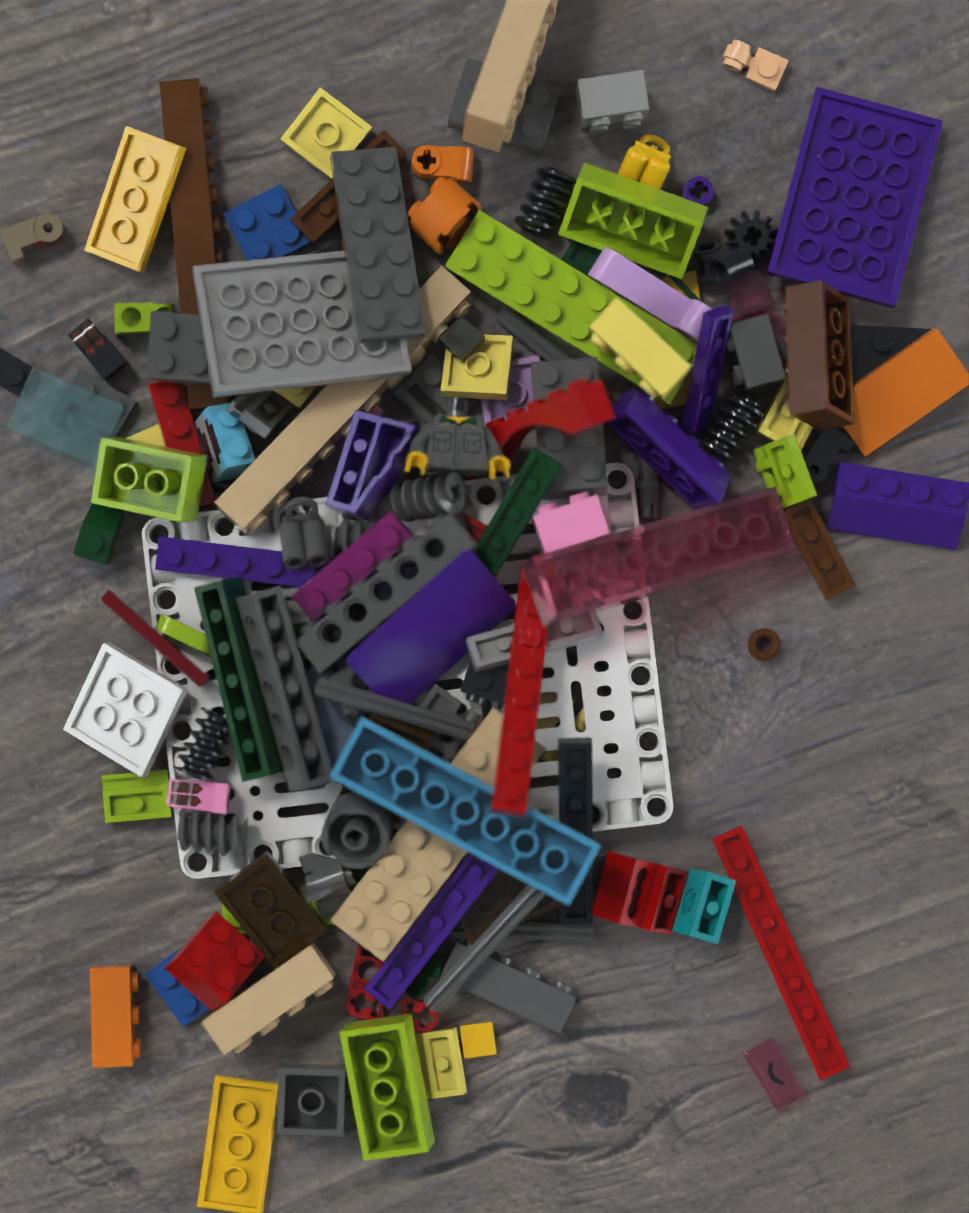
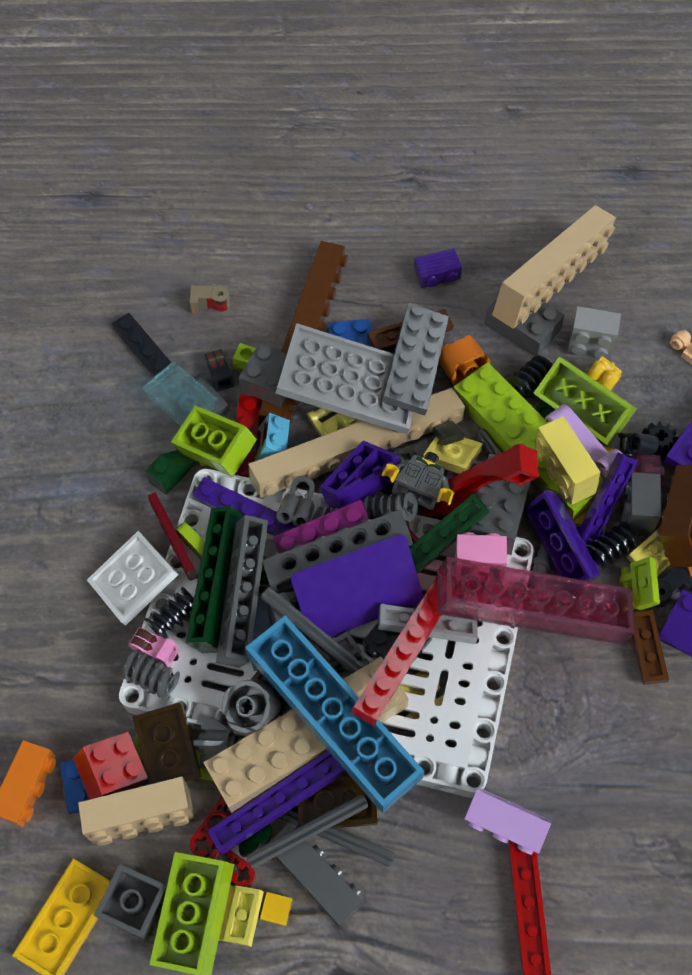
camera: 25 degrees right, 25 degrees down
yellow tile [84,126,186,273] -> none
lime plate [101,769,172,823] -> none
dark grey plate [226,390,295,438] -> none
light yellow plate [280,87,373,180] -> none
orange piece [411,145,475,184] -> none
black plate [558,737,593,924] -> none
red piece [591,851,688,935] -> none
teal brick [672,868,736,944] -> none
dark purple bush [683,176,714,206] -> none
reddish brown plate [748,628,781,661] -> none
none -> dark purple brick [414,248,462,288]
none -> lavender brick [465,787,551,855]

